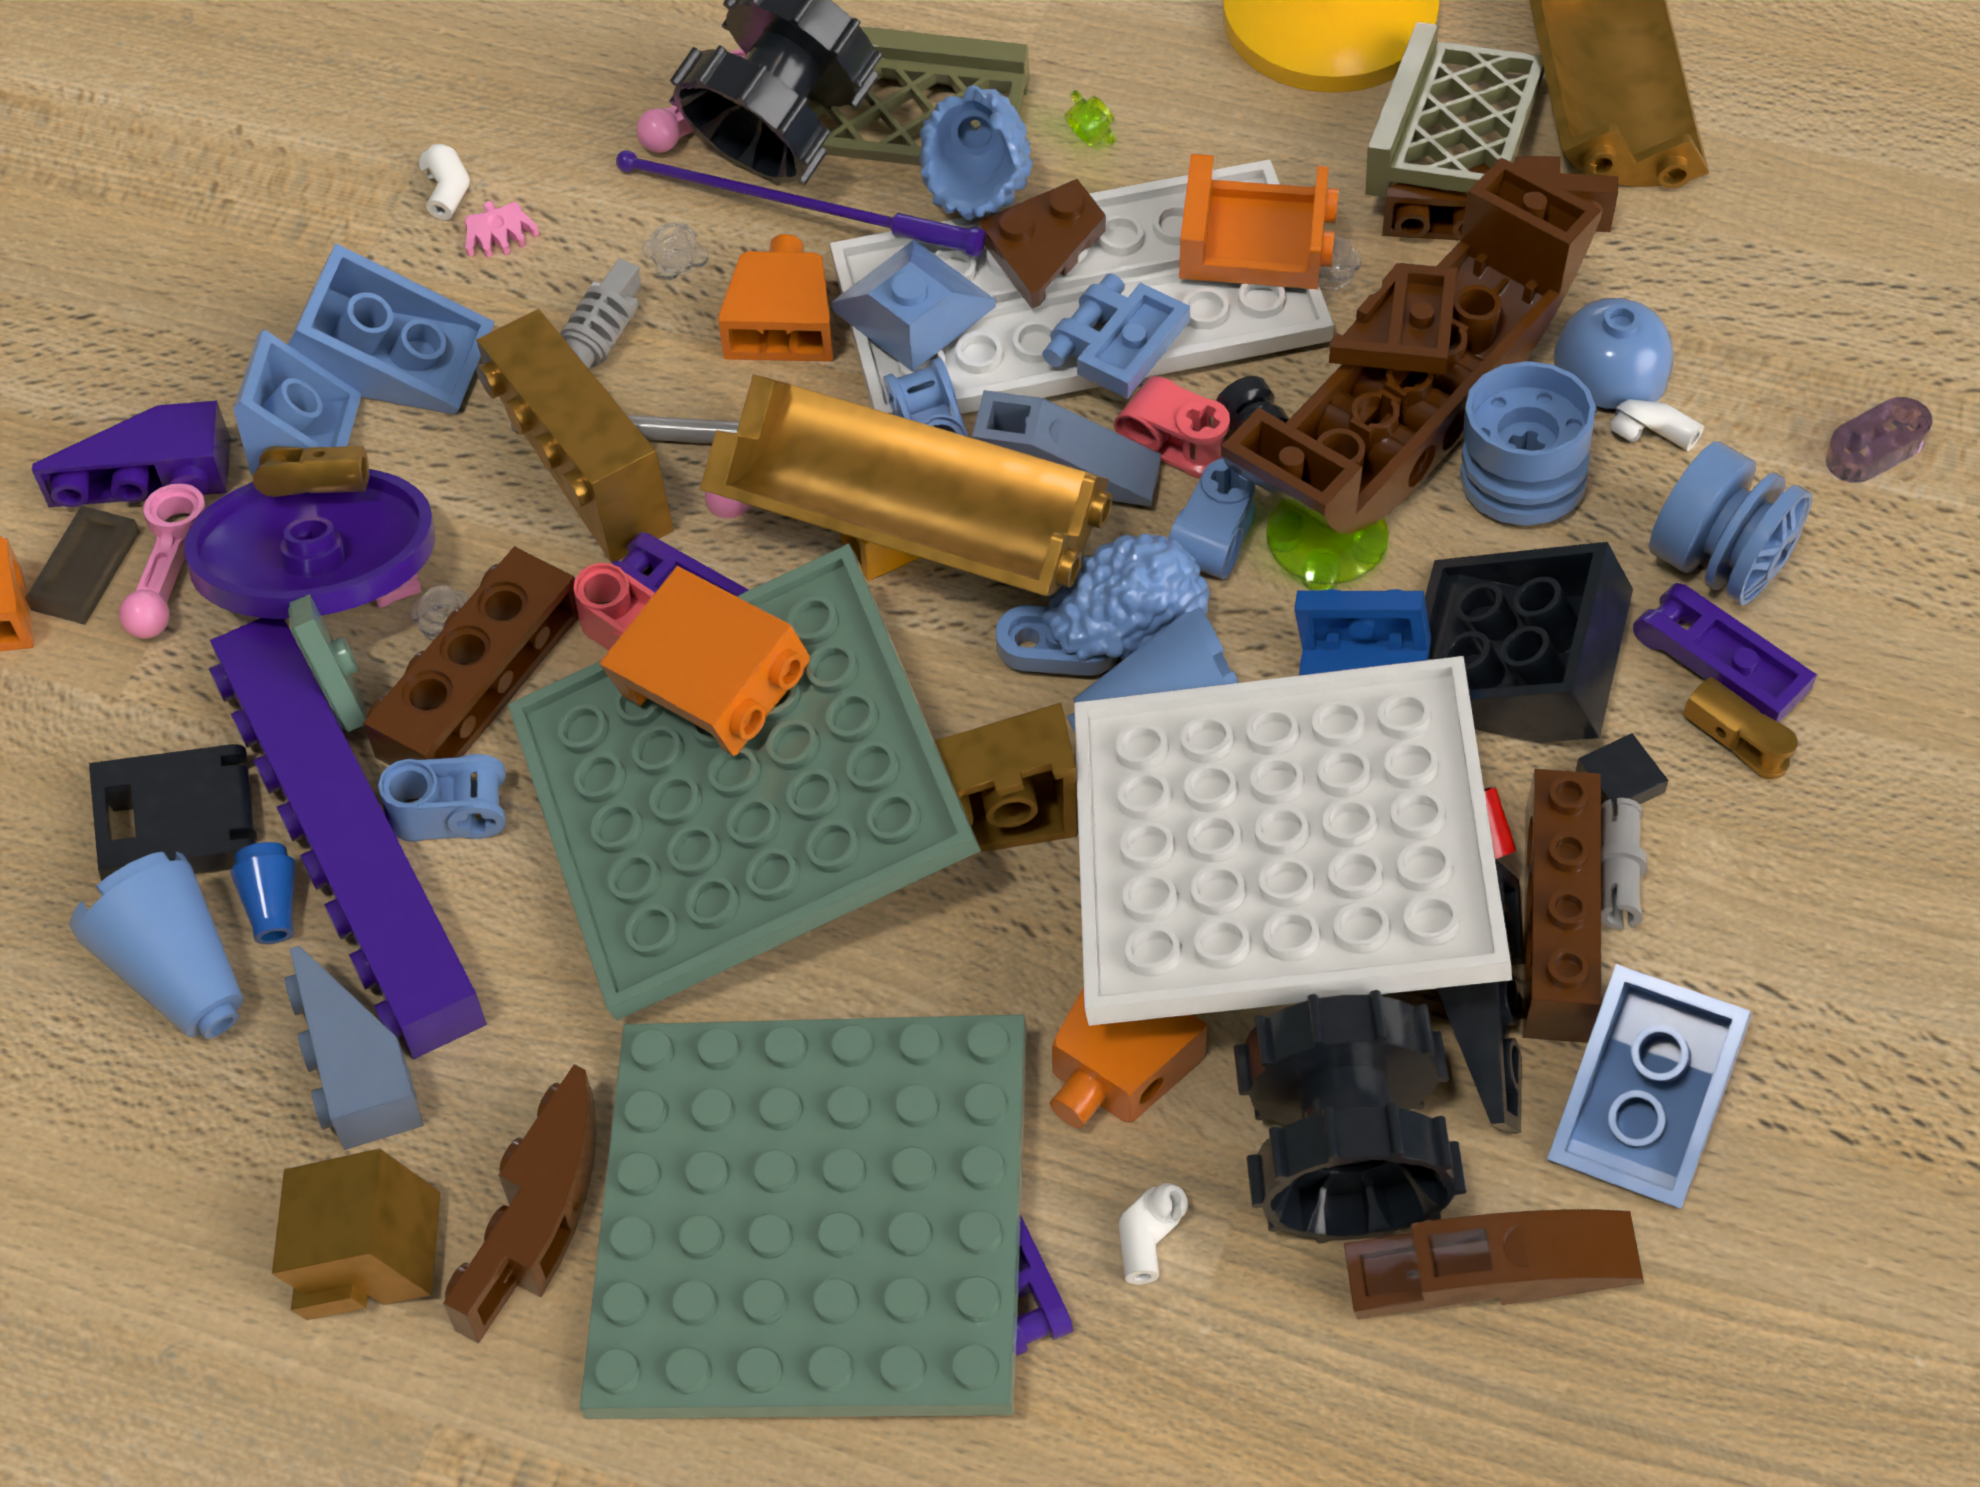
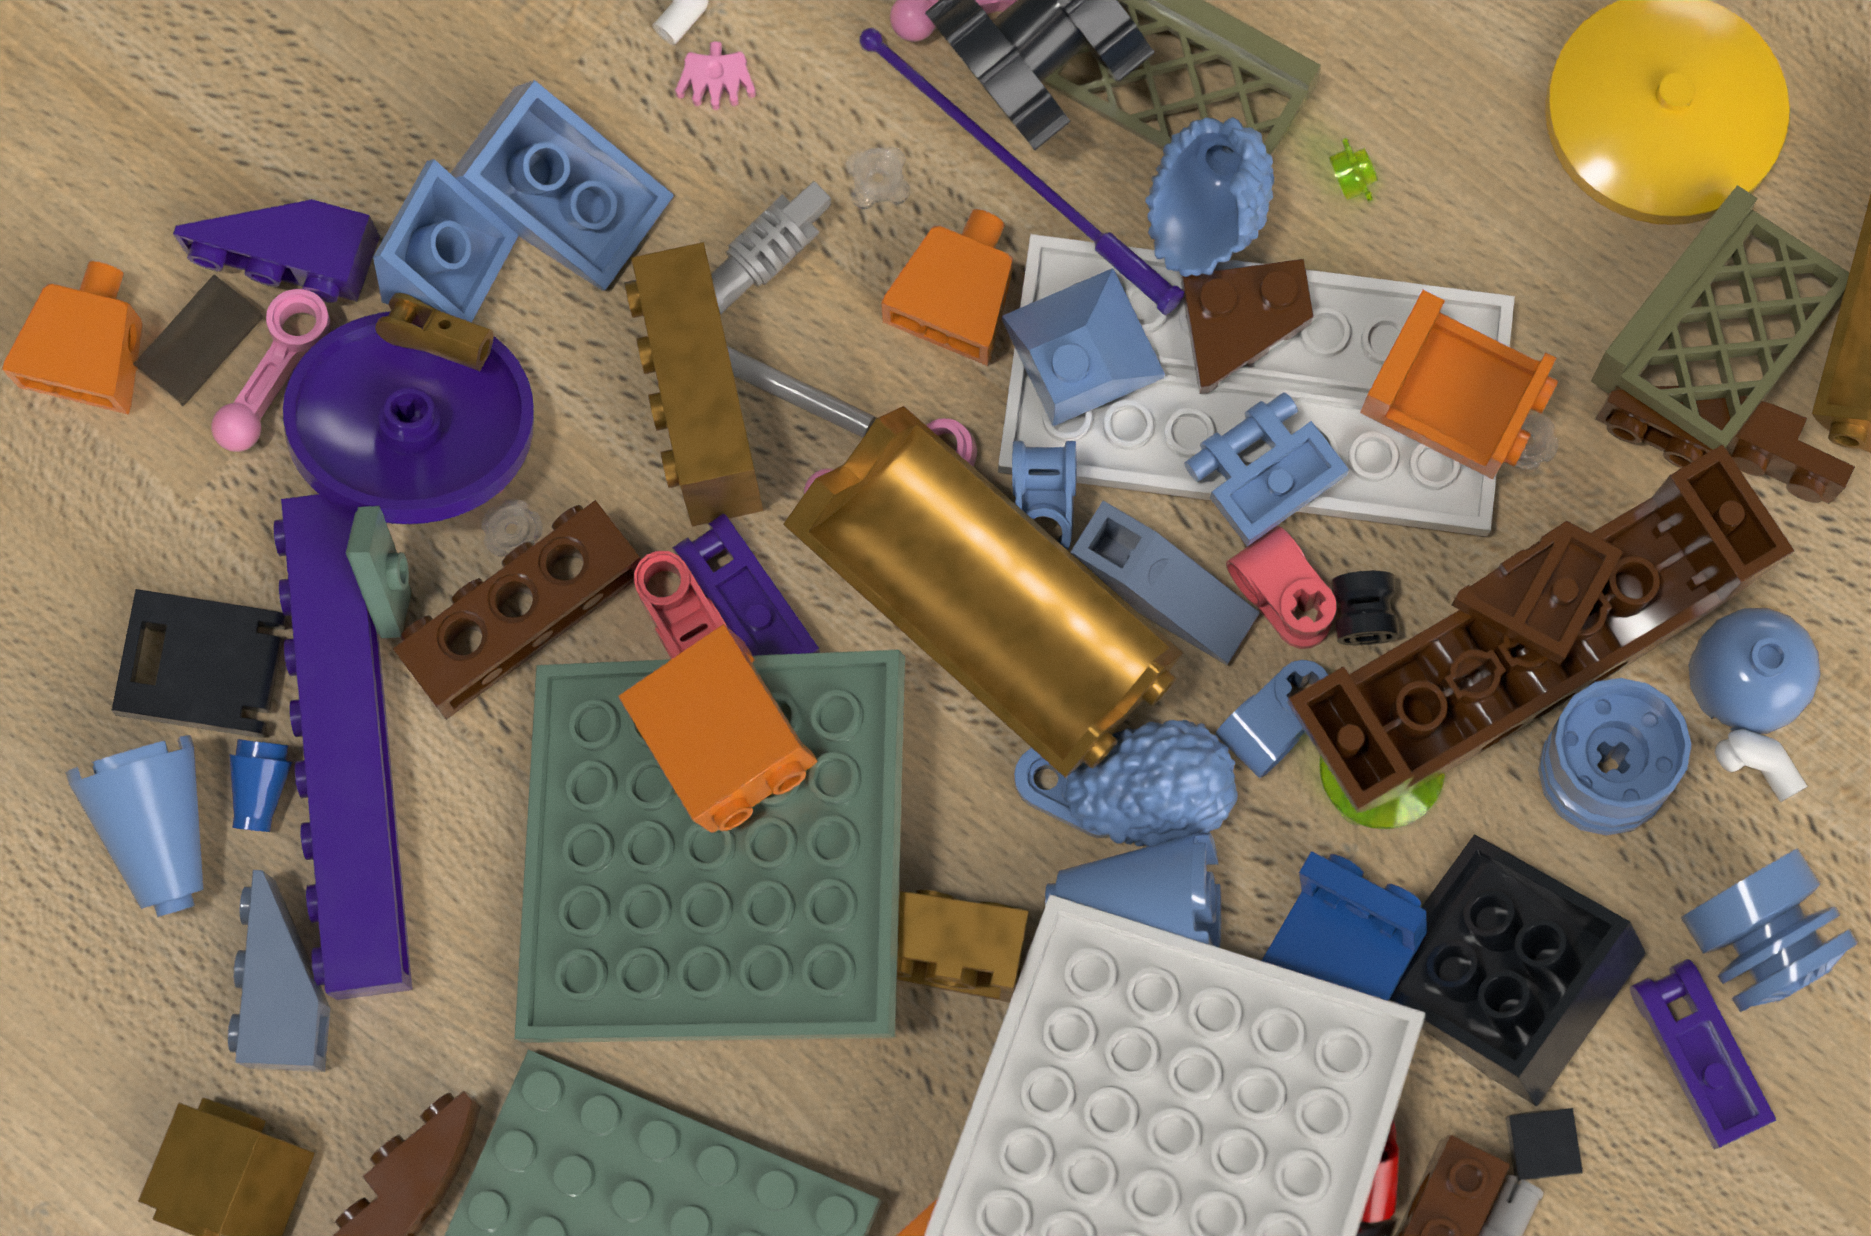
camera: 20 degrees right, 20 degrees up
medium blue piece [378,754,506,842] -> none
pearl gold bar [1682,677,1798,779] -> none

